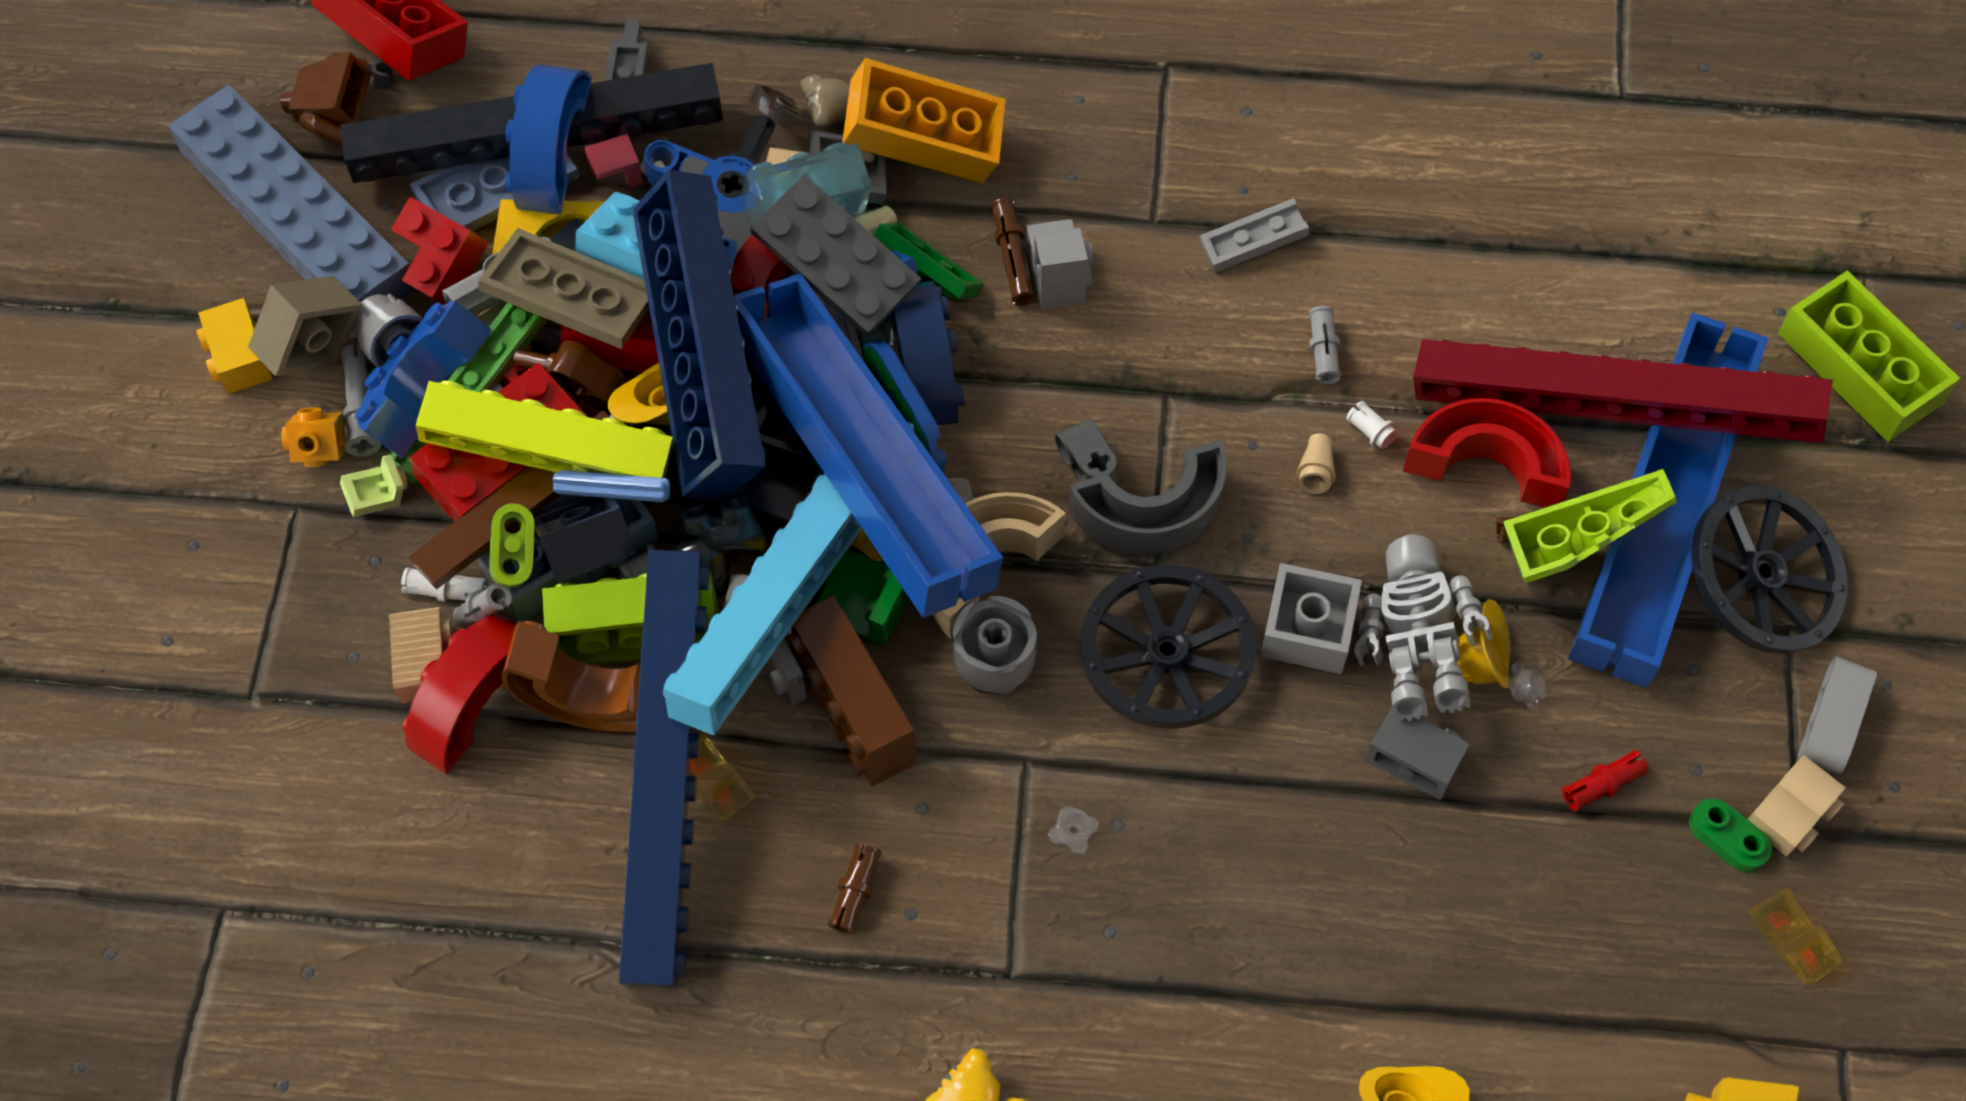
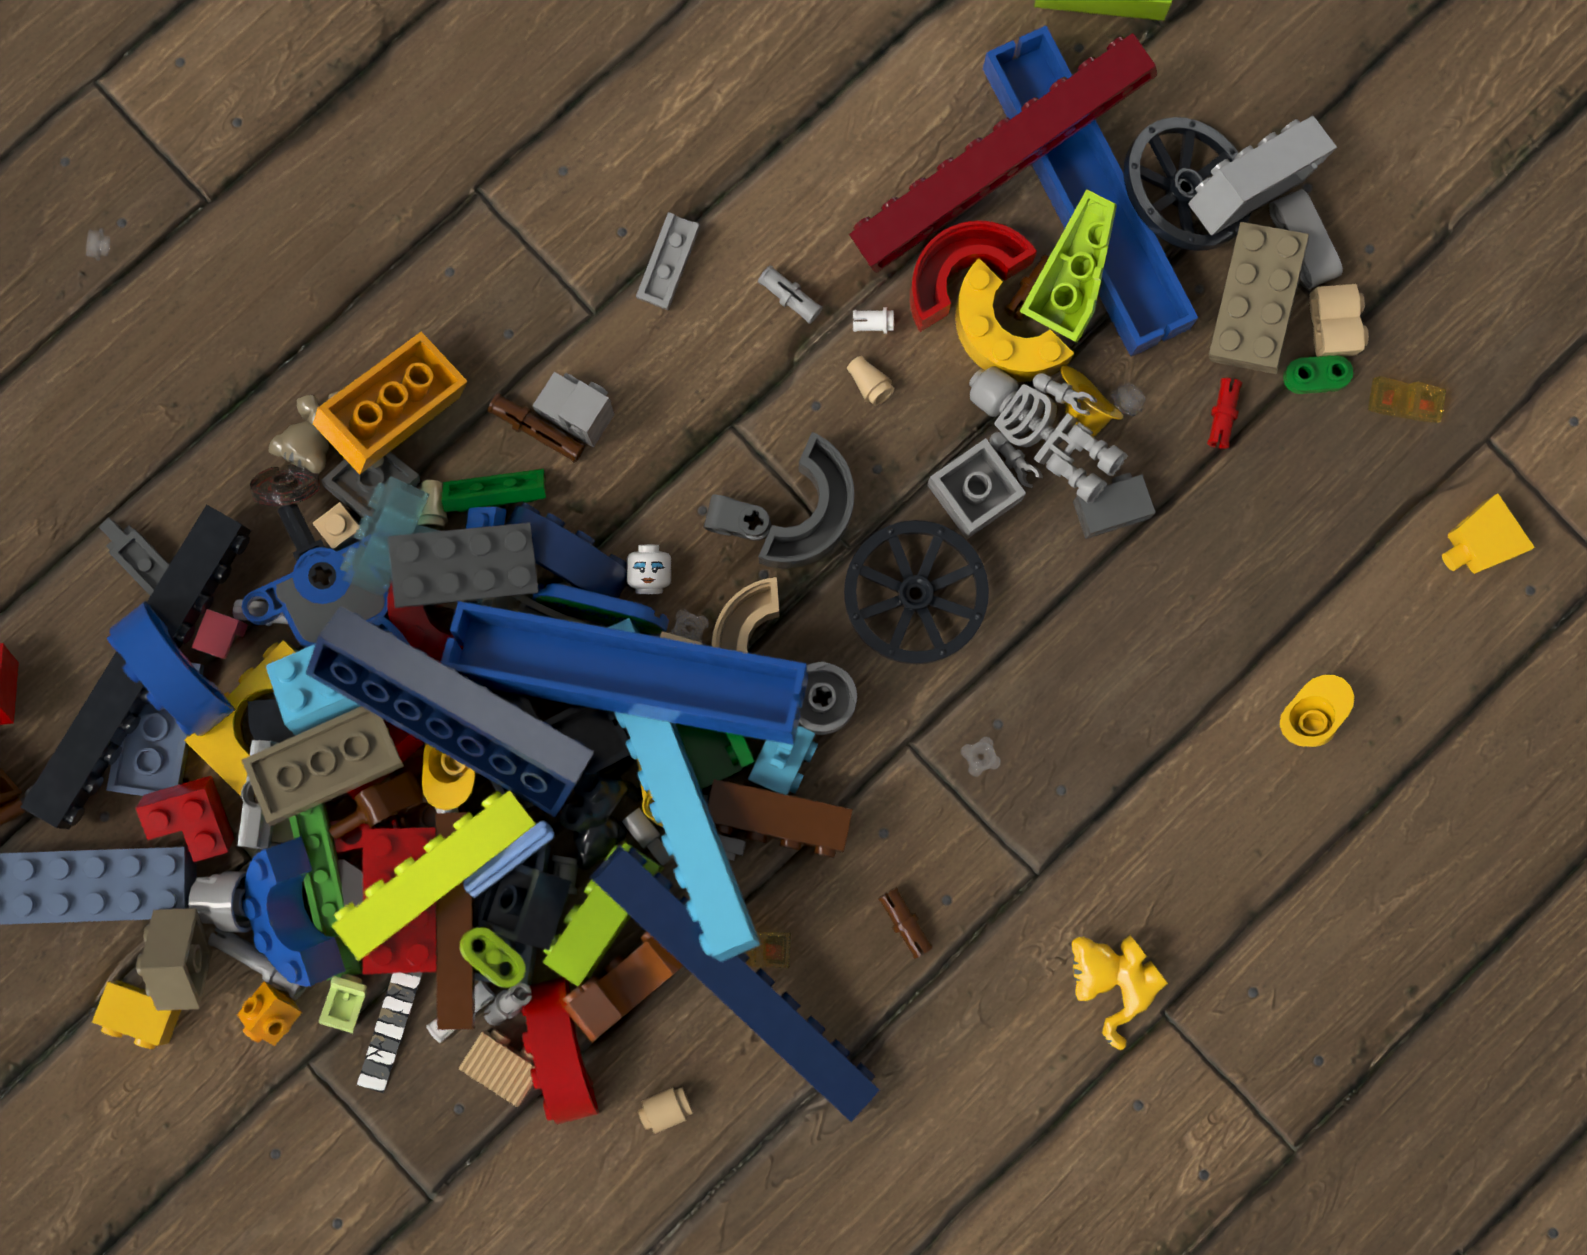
camera: 50 degrees left, 20 degrees up
none -> sticker [357,972,423,1093]
none -> white head [627,544,671,594]
none -> tan brick [638,1087,693,1134]
none -> medium azure brick [748,726,818,795]
none -> yellow brick [955,258,1074,382]
none -> light grey piece [1188,116,1337,236]
none -> dark tan brick [1209,222,1309,374]

